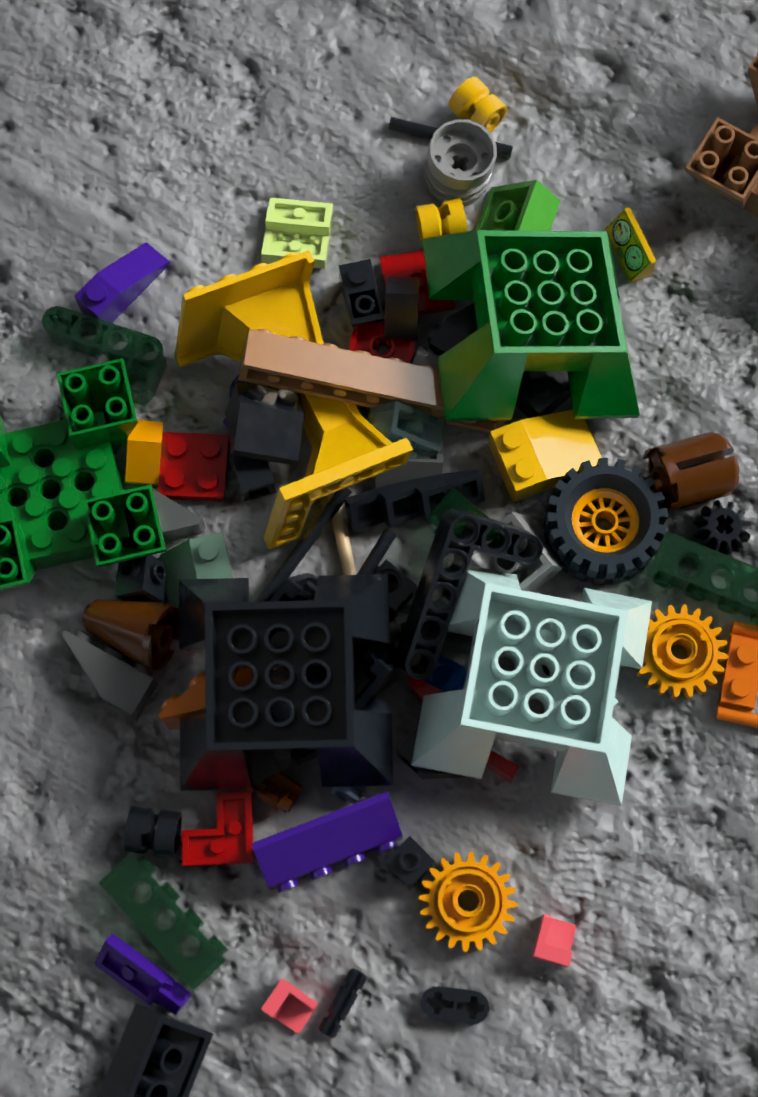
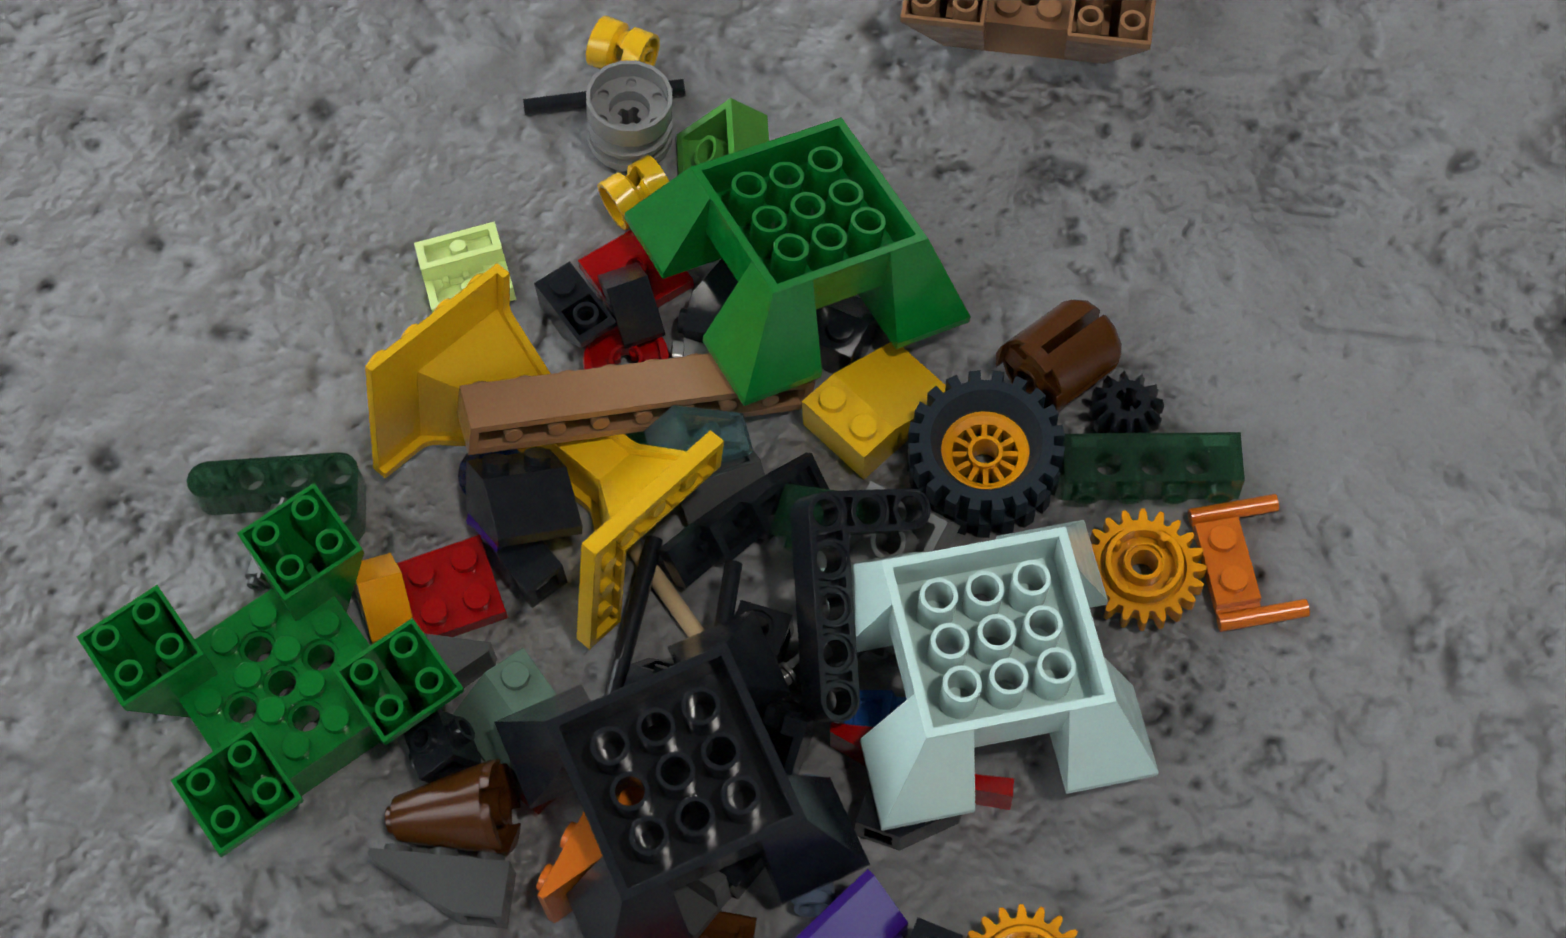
camera: 20 degrees left, 10 degrees down
dark purple slope [74,242,170,331] -> none
slope [605,207,656,283] -> none

